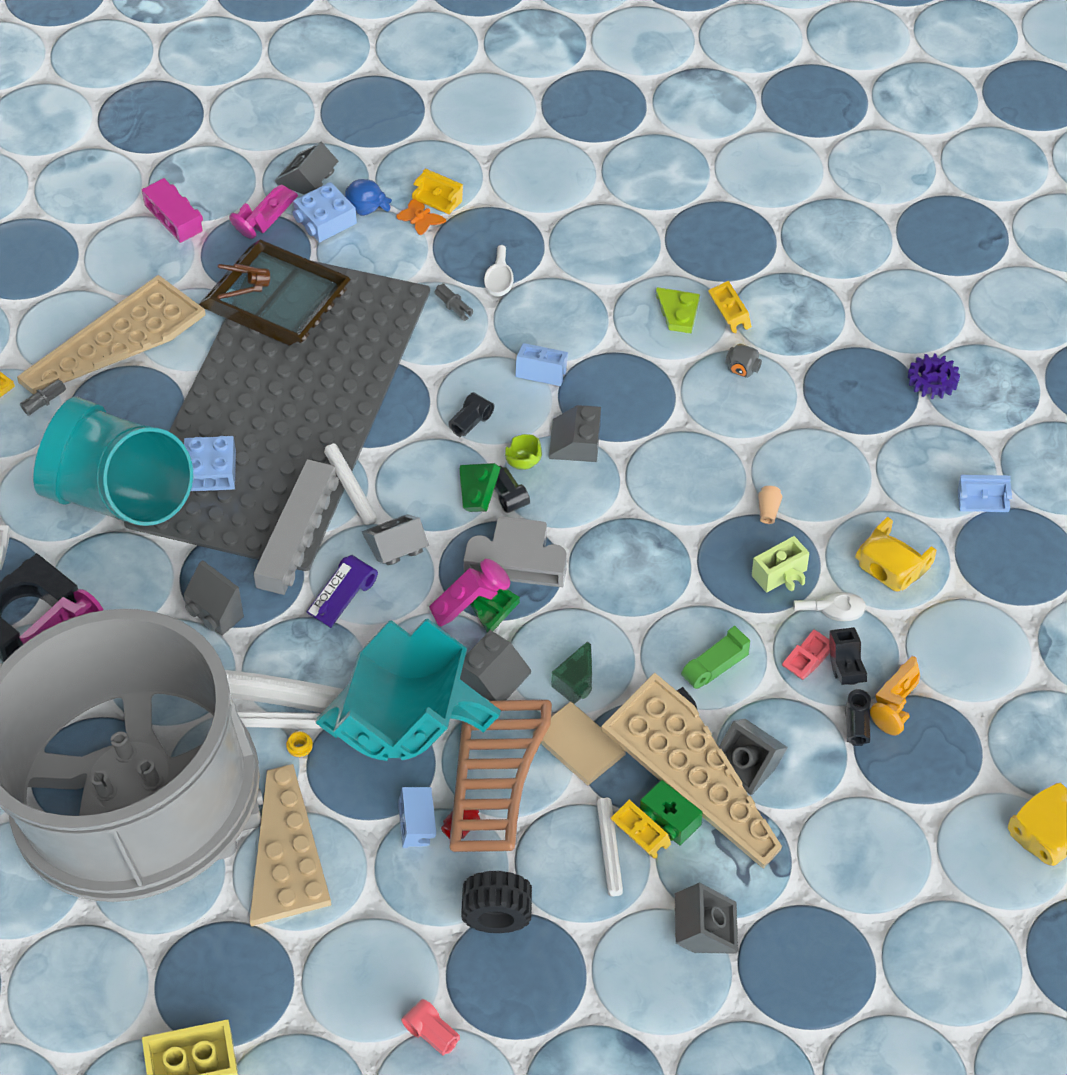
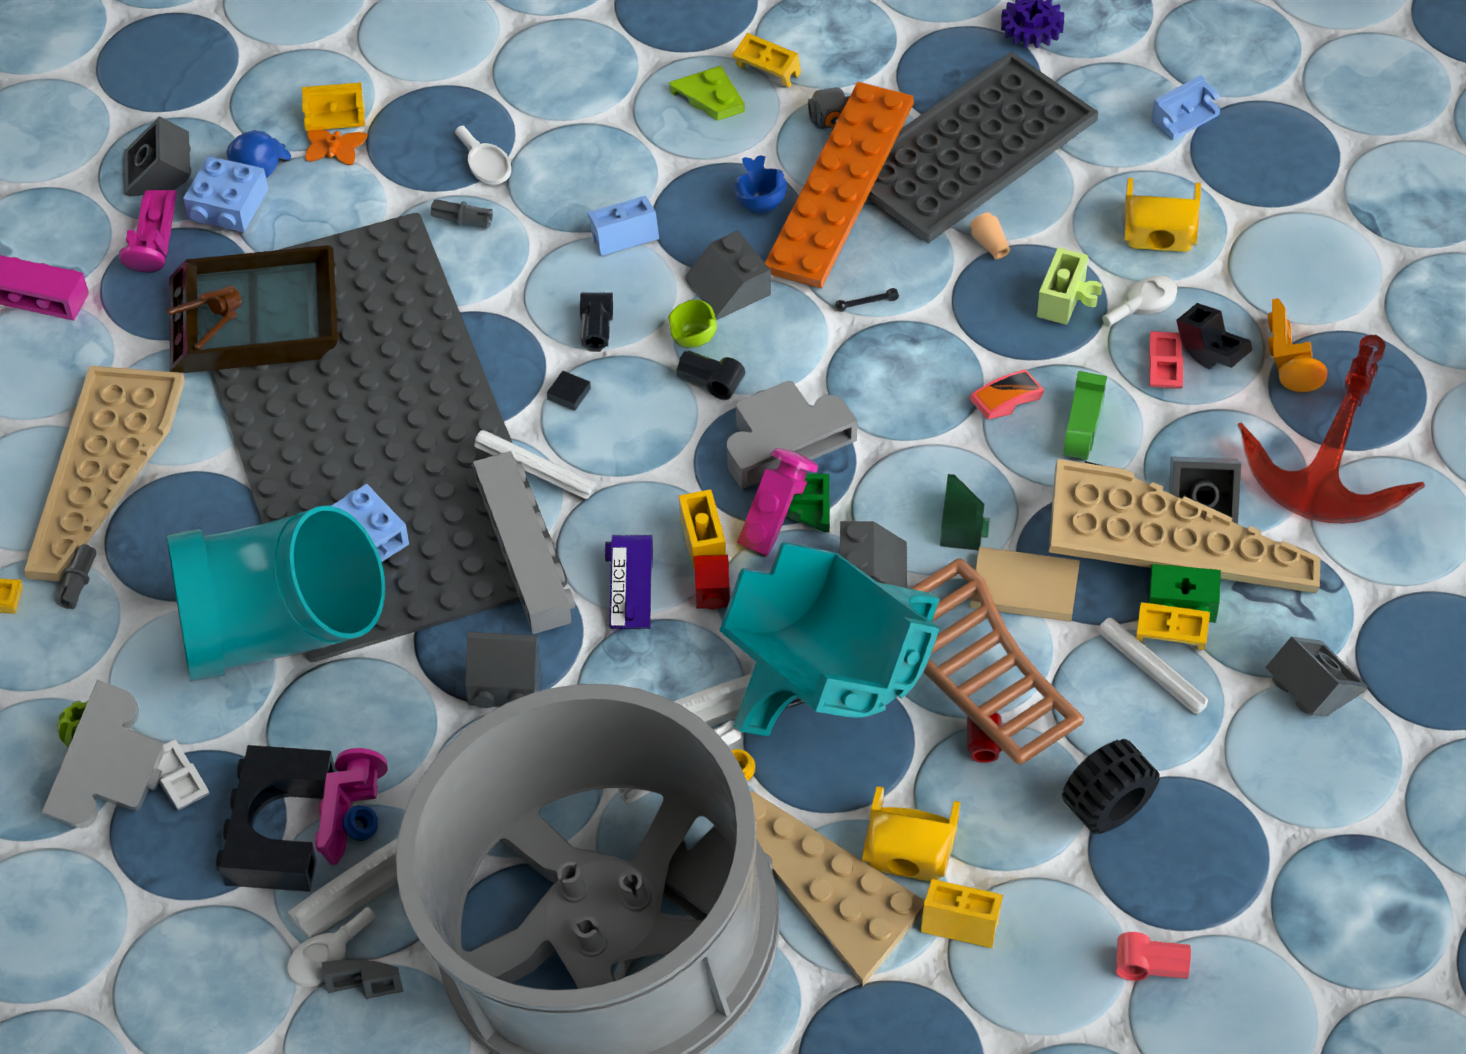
camera: 35 degrees left, 0 degrees up
slope [362,514,429,565] -> none
light blue hinge [398,787,436,848] -> none
green wing [459,463,501,512] -> none
black piece [845,689,871,746] -> none
none -> black tile [547,370,591,411]
none -> yellow brick [678,489,726,572]
none -> red brick [694,555,730,610]
none -> blue hat [735,155,788,214]
none -> orange plate [765,81,914,289]
none -> black hinge [835,288,899,312]
none -> yellow piece [862,786,961,882]
none -> dark grey plate [867,51,1098,244]
none -> yellow hinge [921,879,1003,948]
none -> slope [969,369,1044,420]
none -> clear red piece [1237,334,1425,524]

